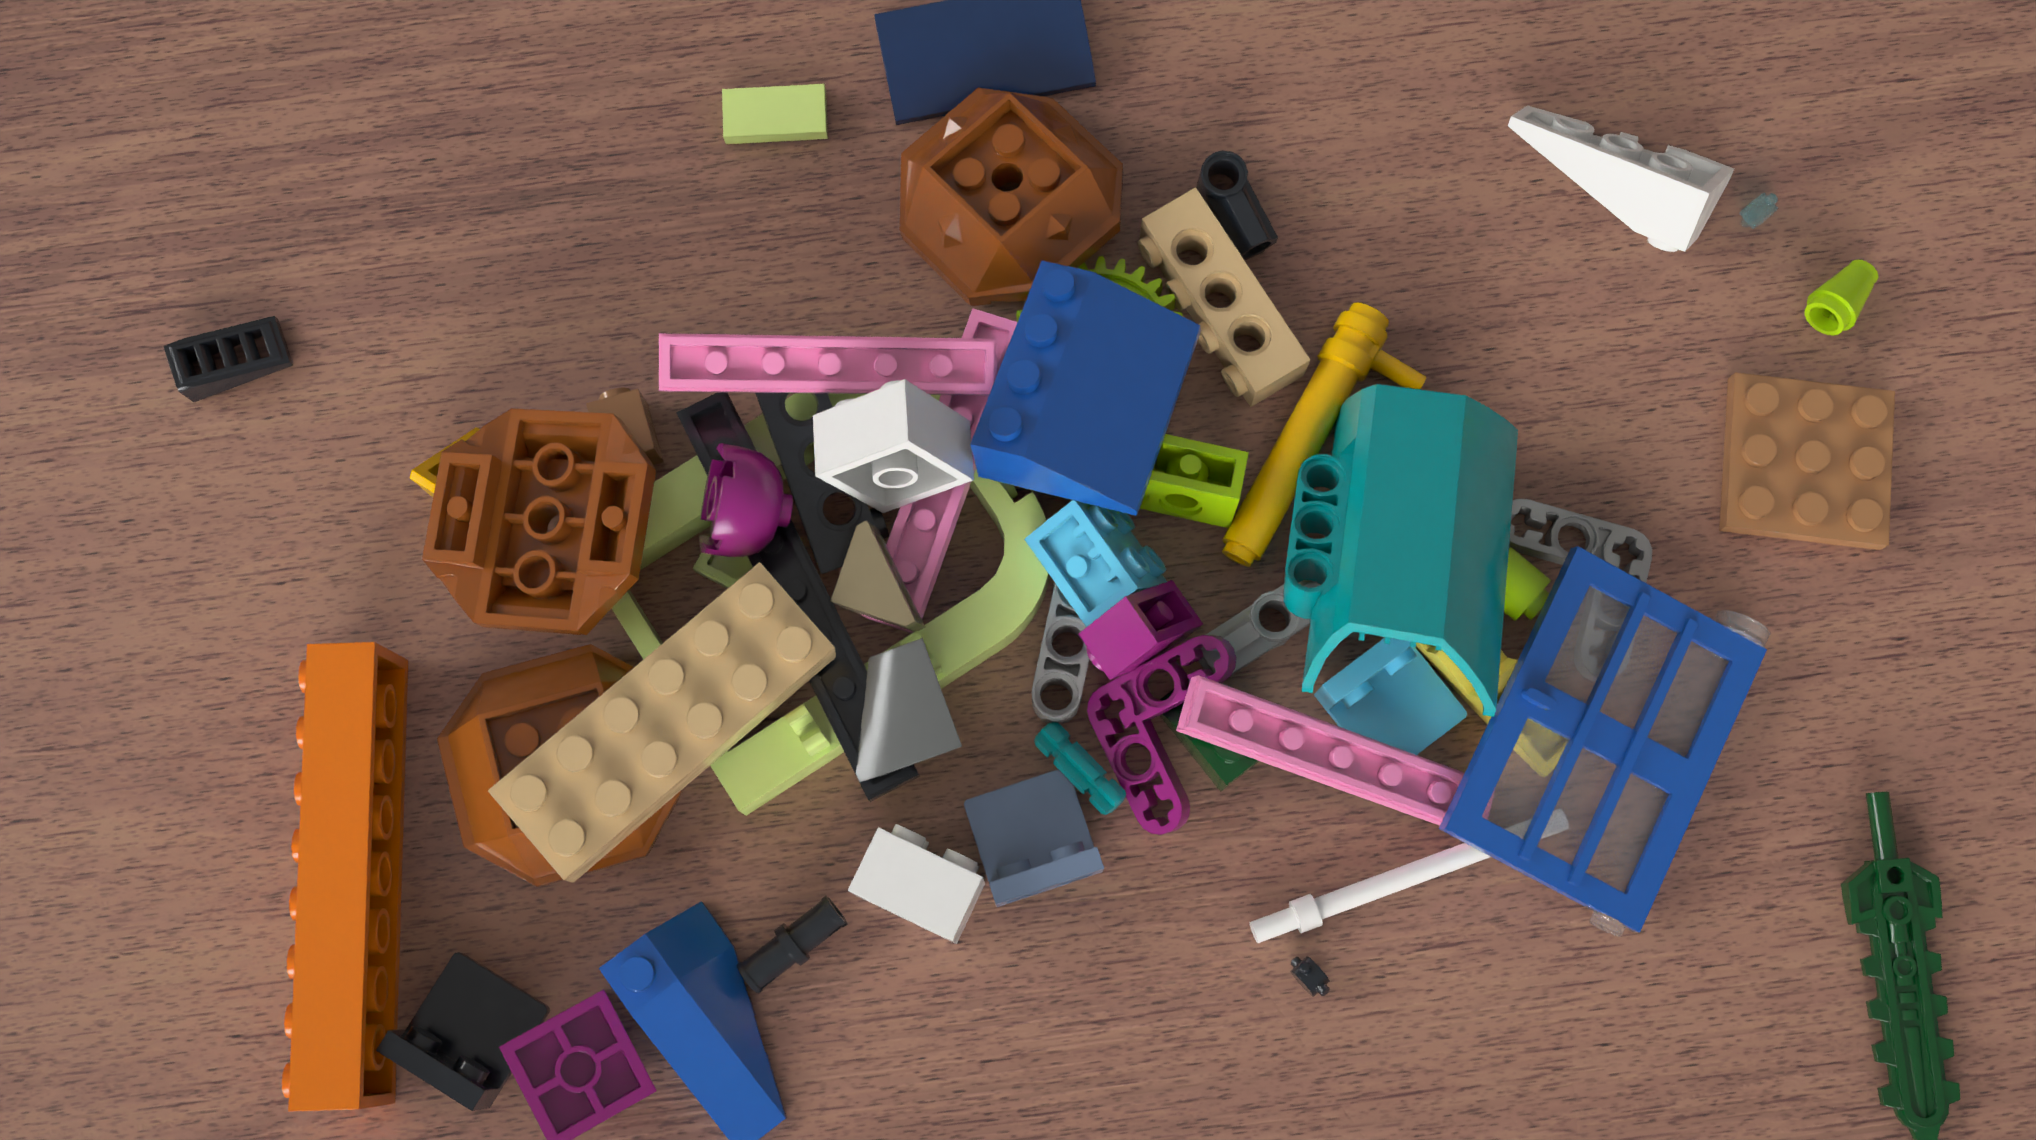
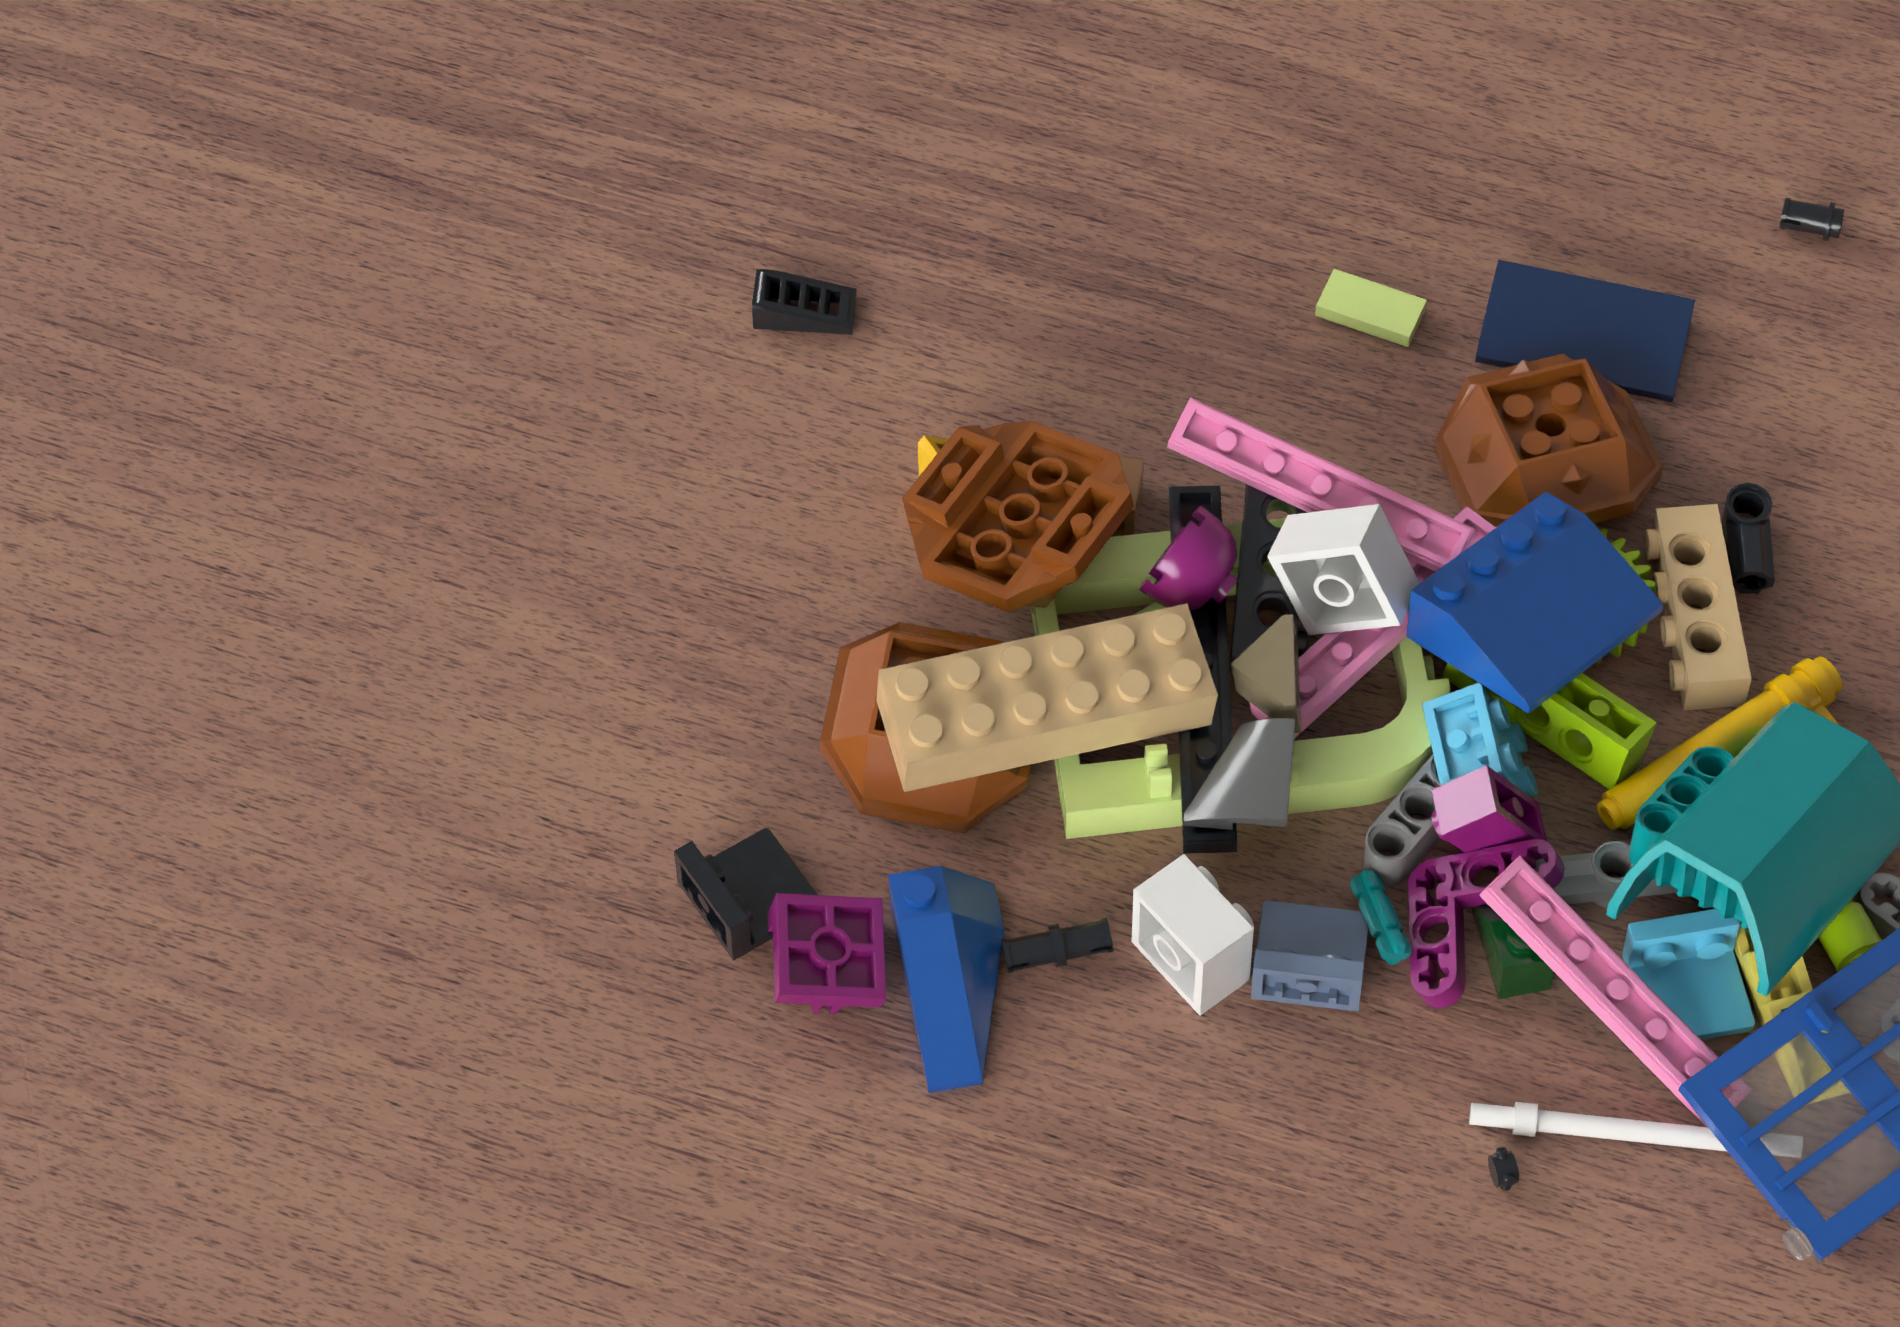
camera: 25 degrees right, 20 degrees down
orange brick [282,642,408,1112] -> none

